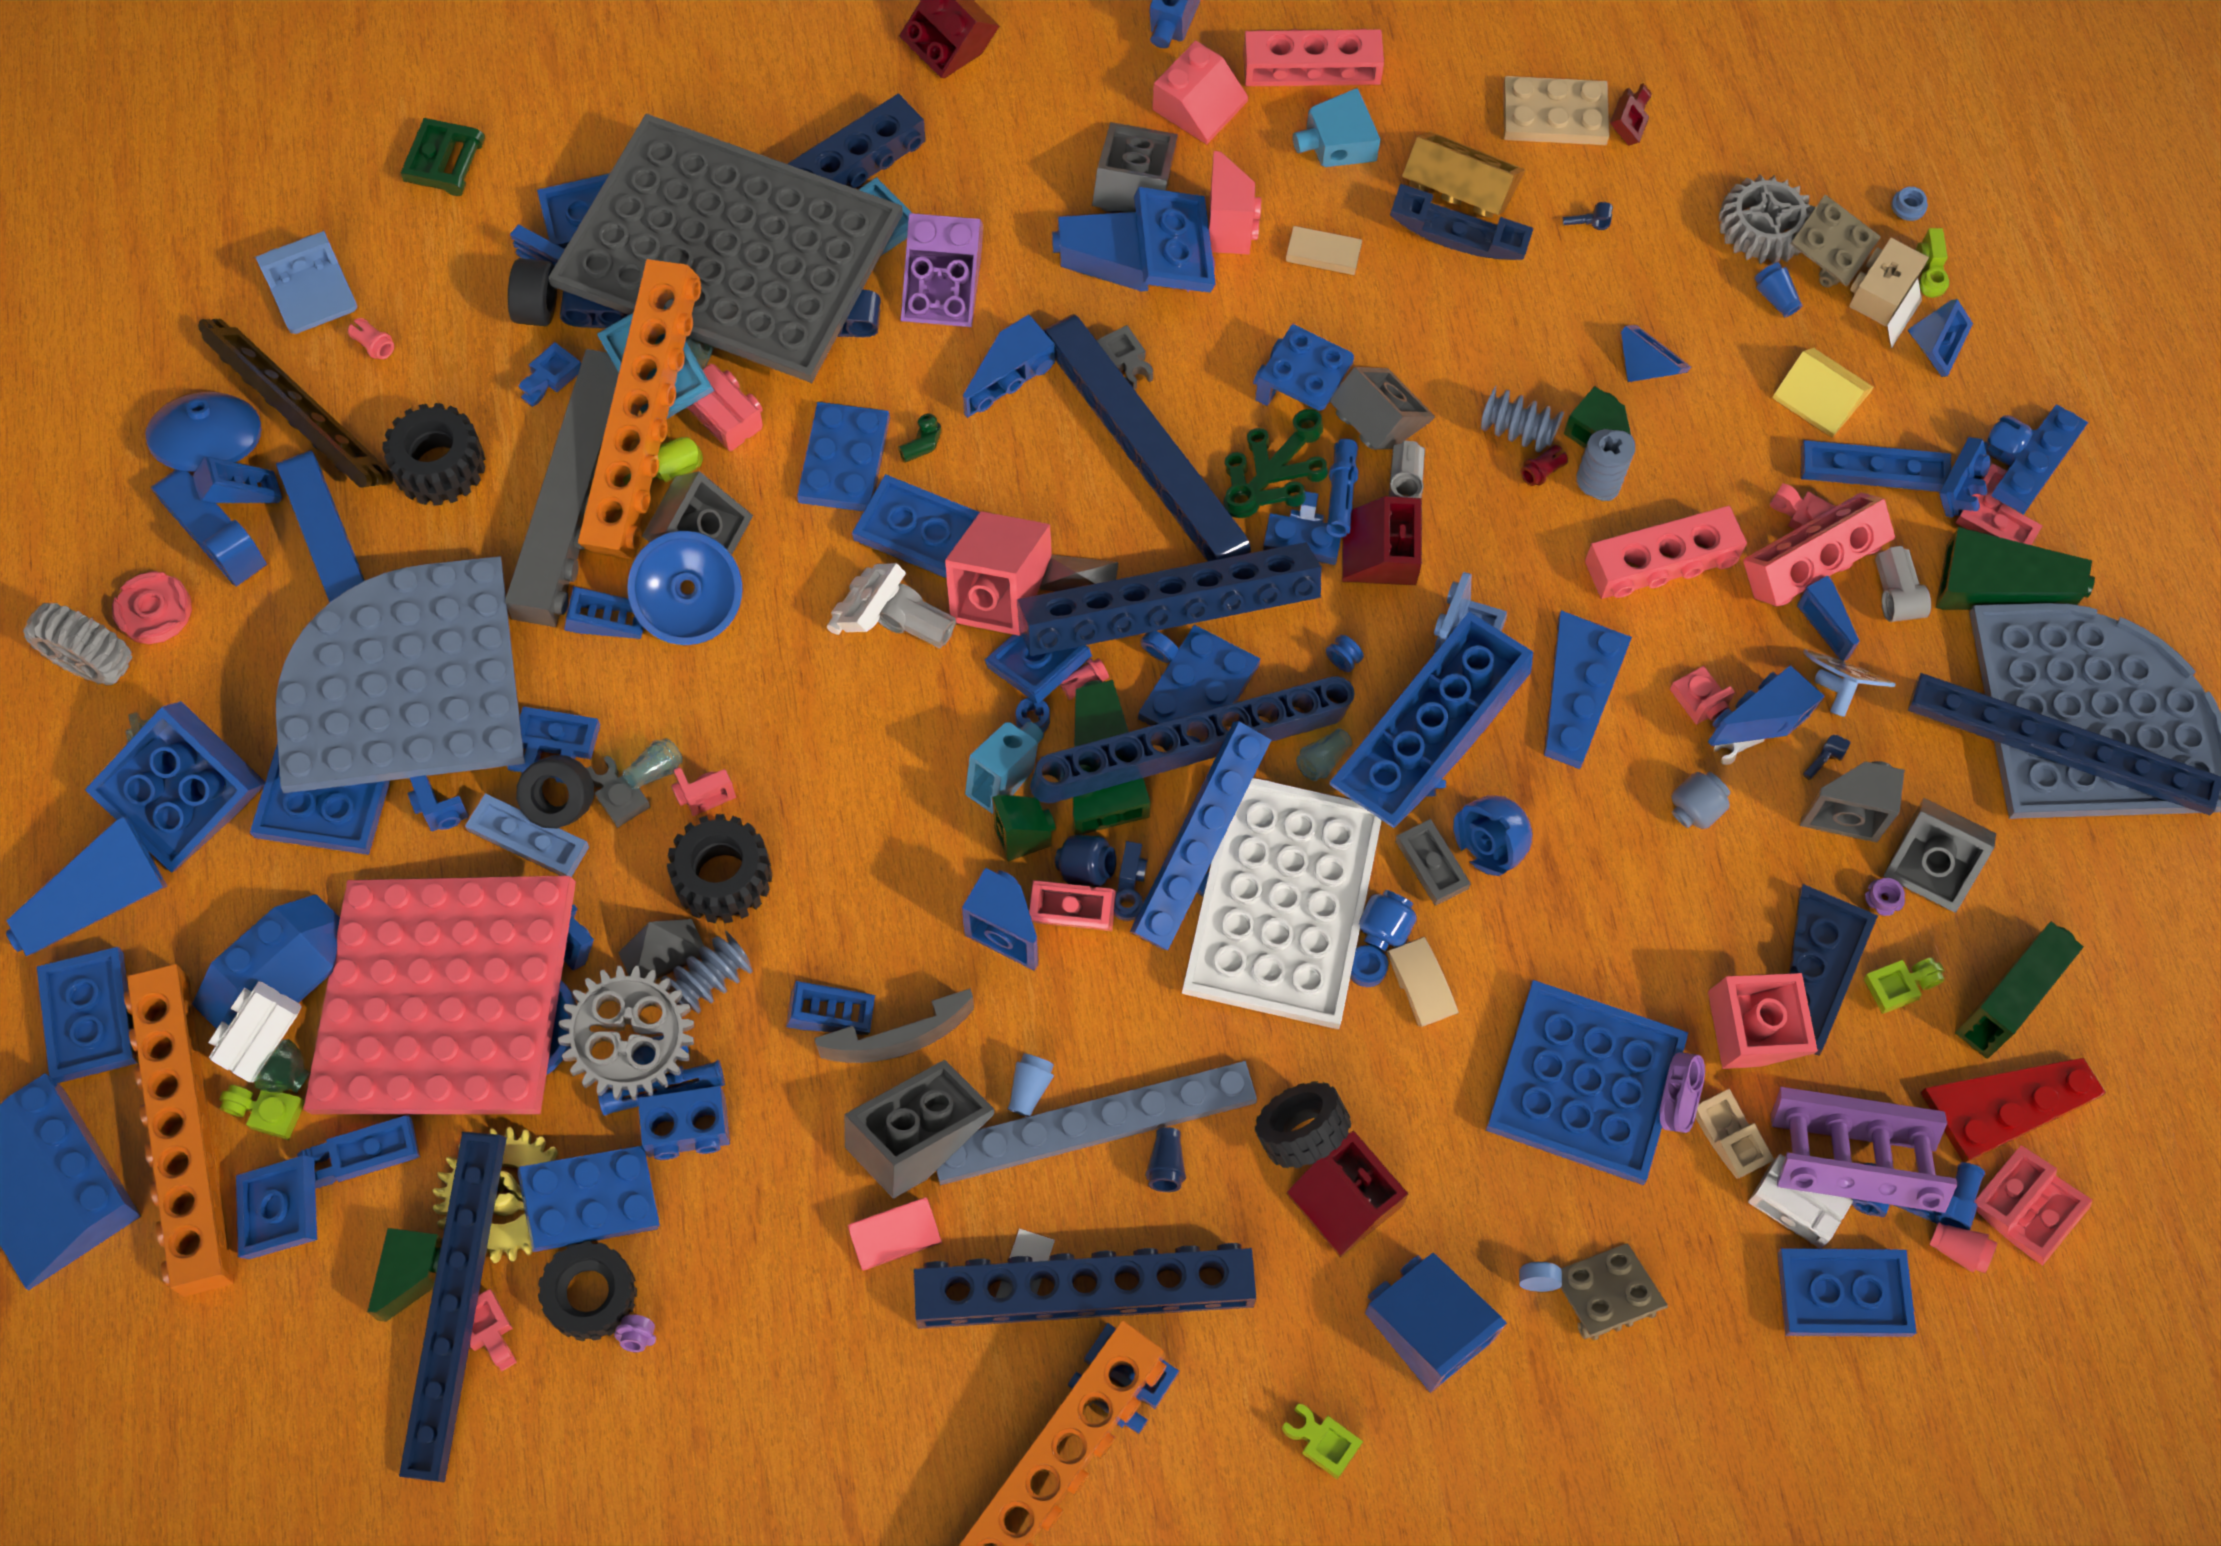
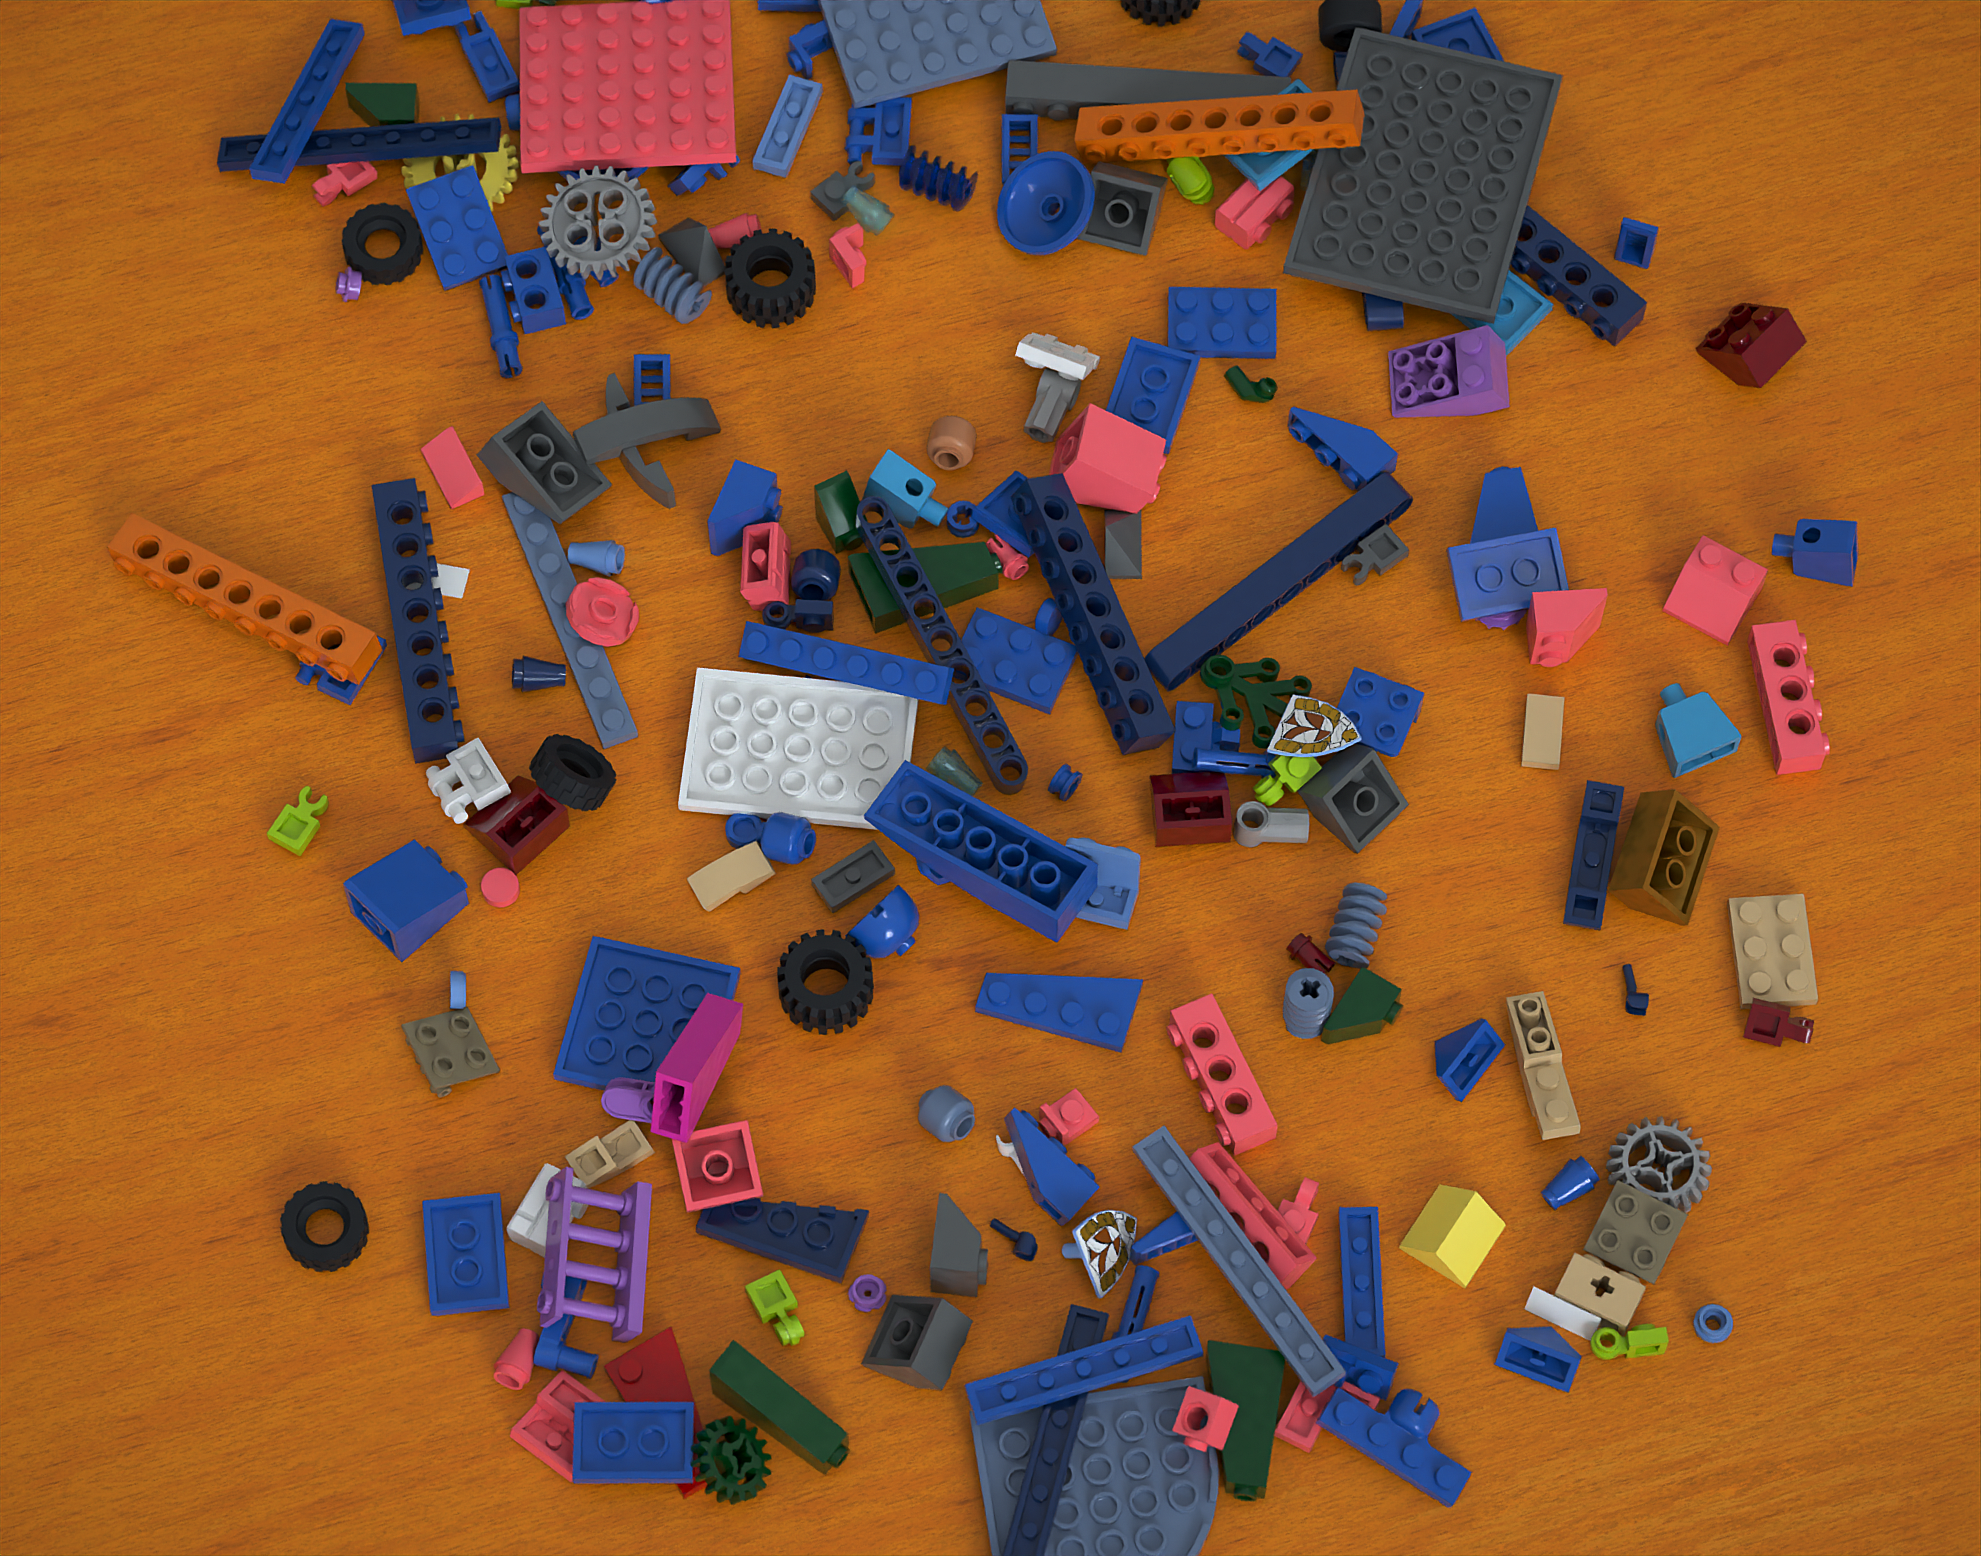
camera: 85 degrees right, 0 degrees up
black tyre [516,755,594,829] -> none
dark grey slope [1092,122,1178,213] -> none
light grey piece [1875,546,1931,622] -> none
none -> blue plate [249,19,365,184]
none -> black tyre [280,1181,369,1272]
none -> white plate [426,738,511,824]
none -> blue pin [479,275,523,378]
none -> coral tile [481,868,520,908]
none -> blue tile [505,94,520,131]
none -> coral tile [566,577,639,647]
none -> blue plate [572,1402,694,1484]
none -> dark grey slope [573,397,721,465]
none -> dark pink slope [650,993,743,1143]
none -> dark green gear [690,1416,772,1505]
none -> coral cone [708,213,762,249]
none -> black tyre [777,929,874,1035]
none -> clear blue piece [899,145,978,211]
none -> nougat head [926,416,977,470]
none -> blue plate [965,1315,1203,1425]
none -> blue pin [1111,1265,1160,1383]
none -> sand blue plate [1132,1126,1346,1397]
none -> coral brick [1172,1386,1239,1452]
none -> lime plate [1253,755,1322,807]
none -> shield [1267,694,1362,759]
none -> tan slope [1506,991,1581,1140]
none -> blue slope [1614,217,1658,269]

